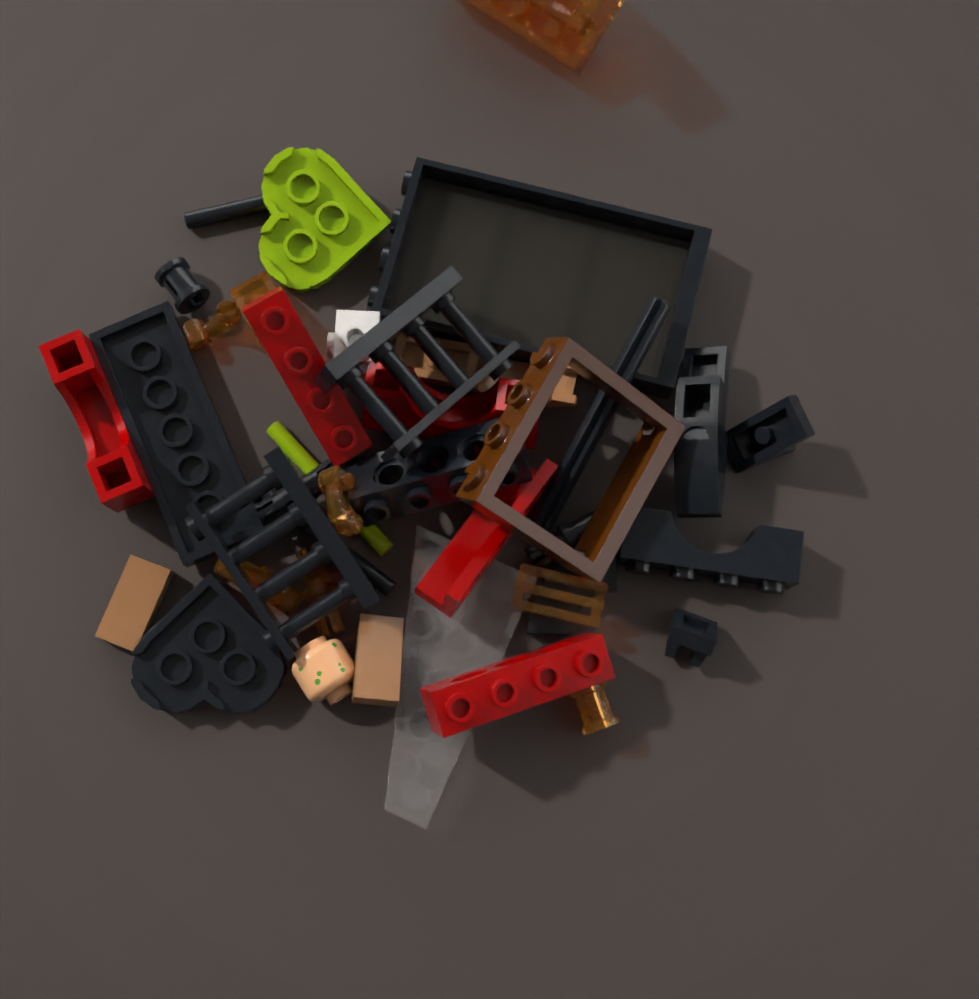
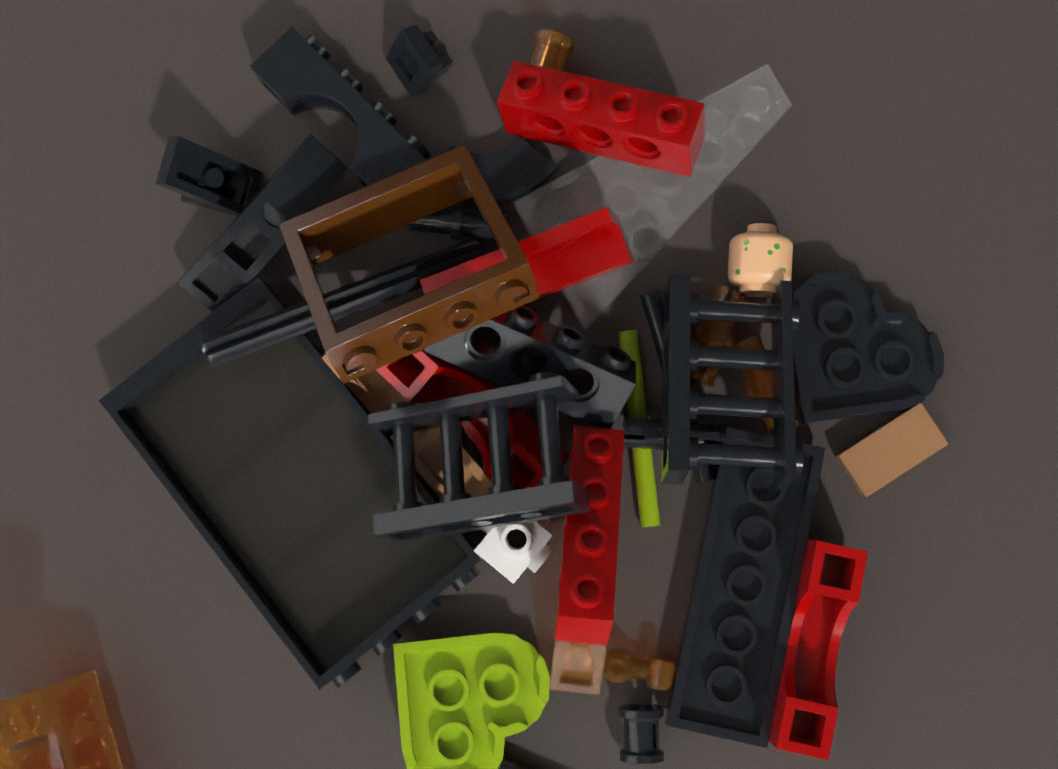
camera: 140 degrees left, 5 degrees up
clear orange arm [318,465,363,537] -> none
medium nougat tile [352,613,404,707] -> none
clear orange tile [511,563,609,628] -> none

